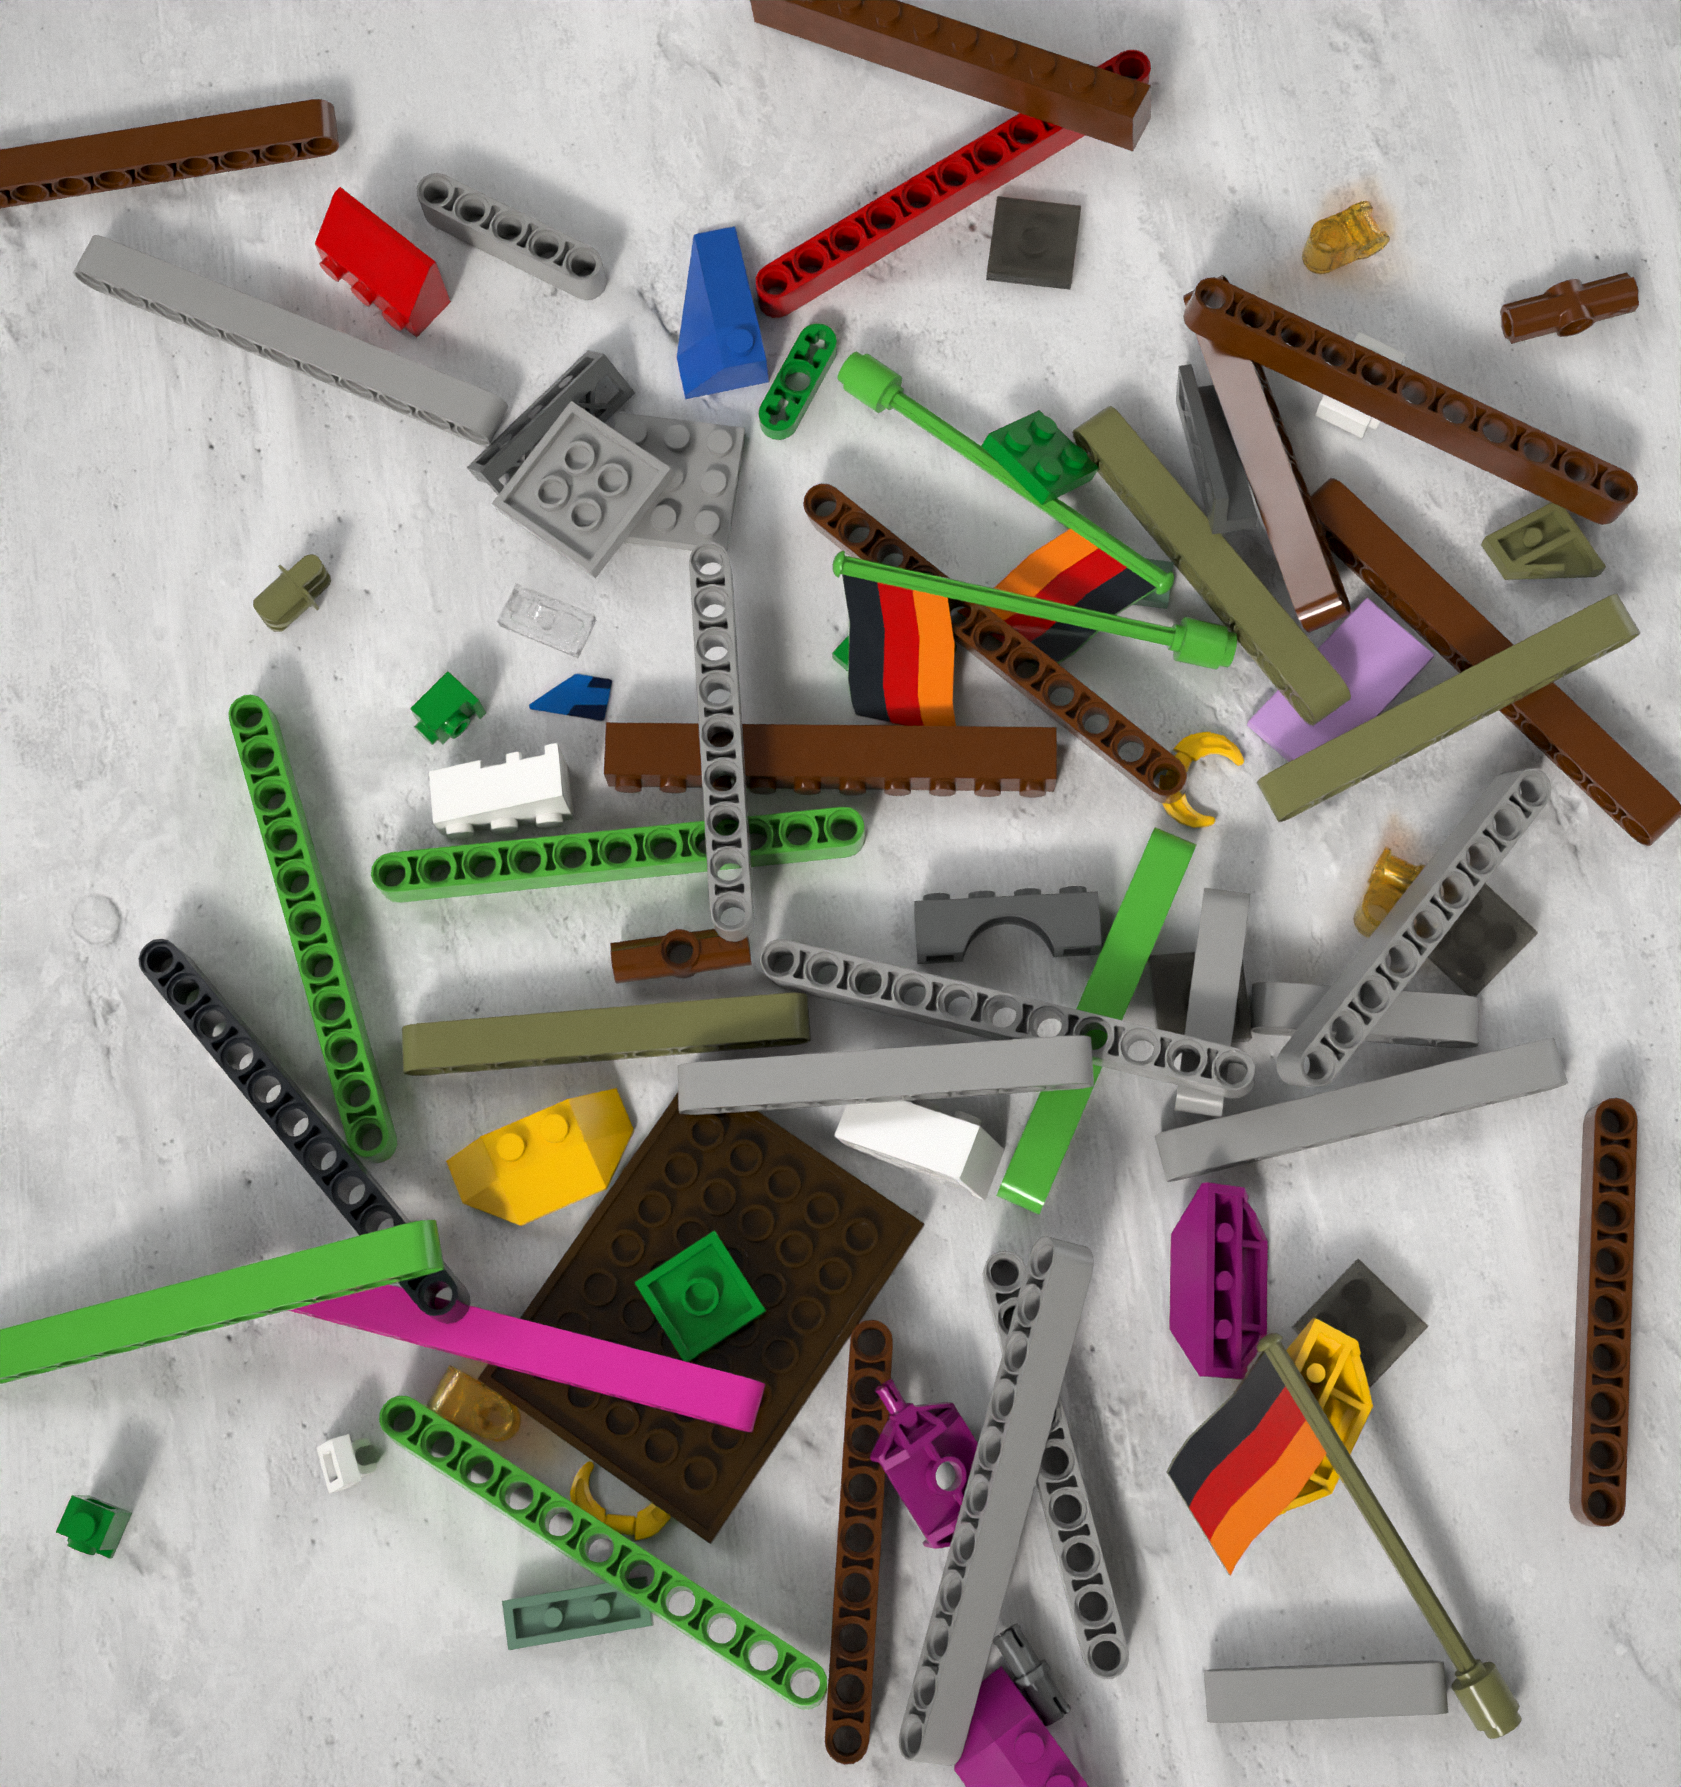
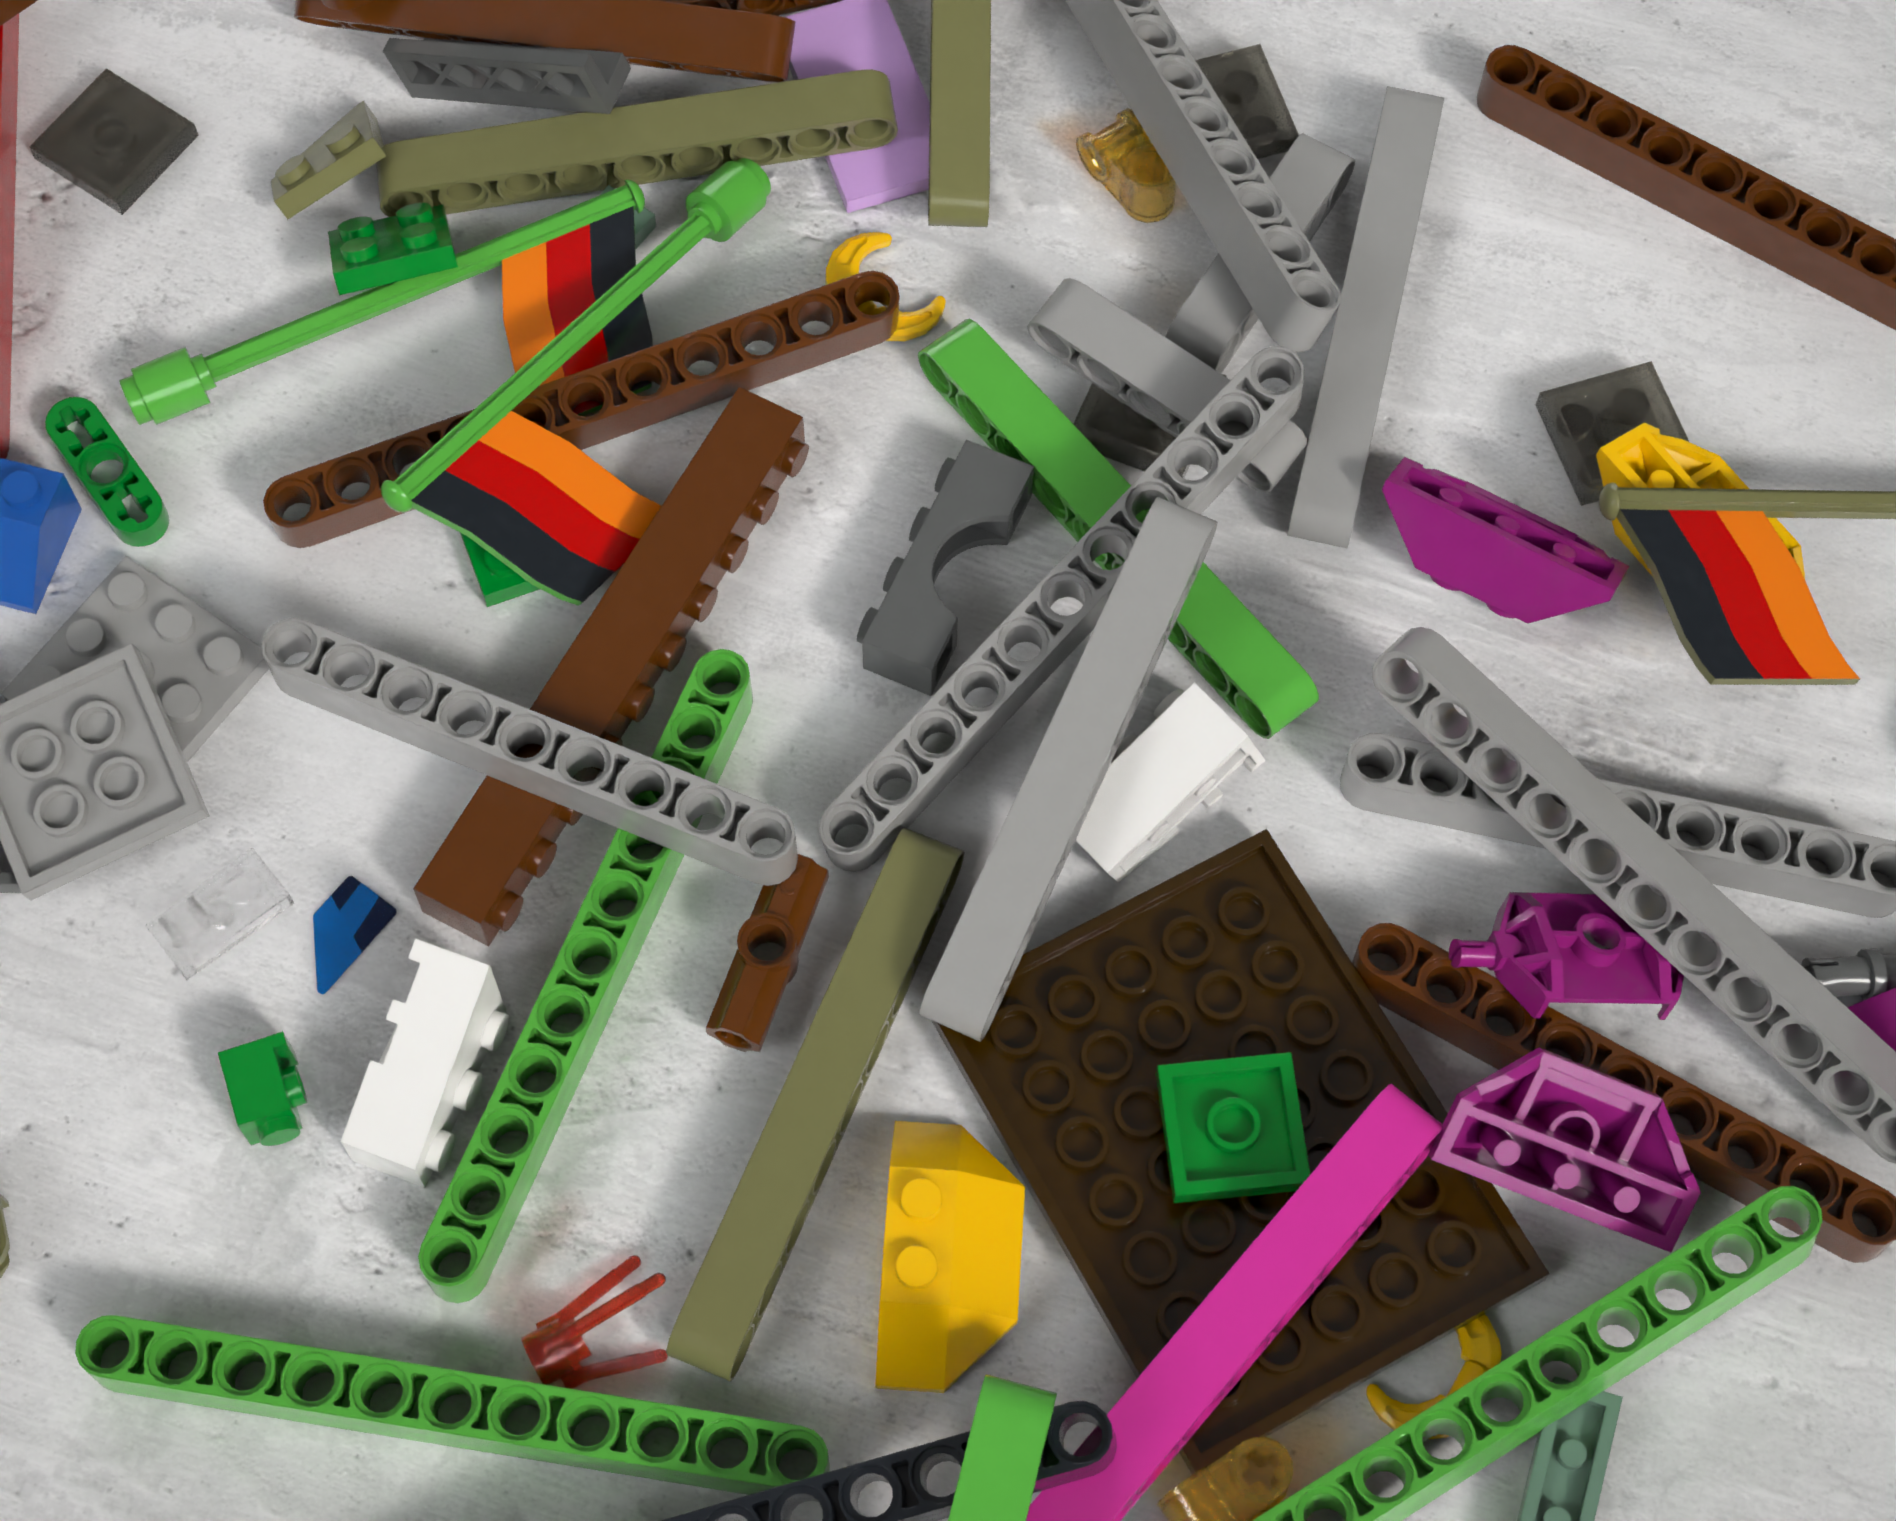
camera: 70 degrees left, 10 degrees down
none -> olive wing [271,101,386,220]
none -> clear red plant [521,1255,668,1389]
none -> magenta wedge [1428,1047,1701,1253]

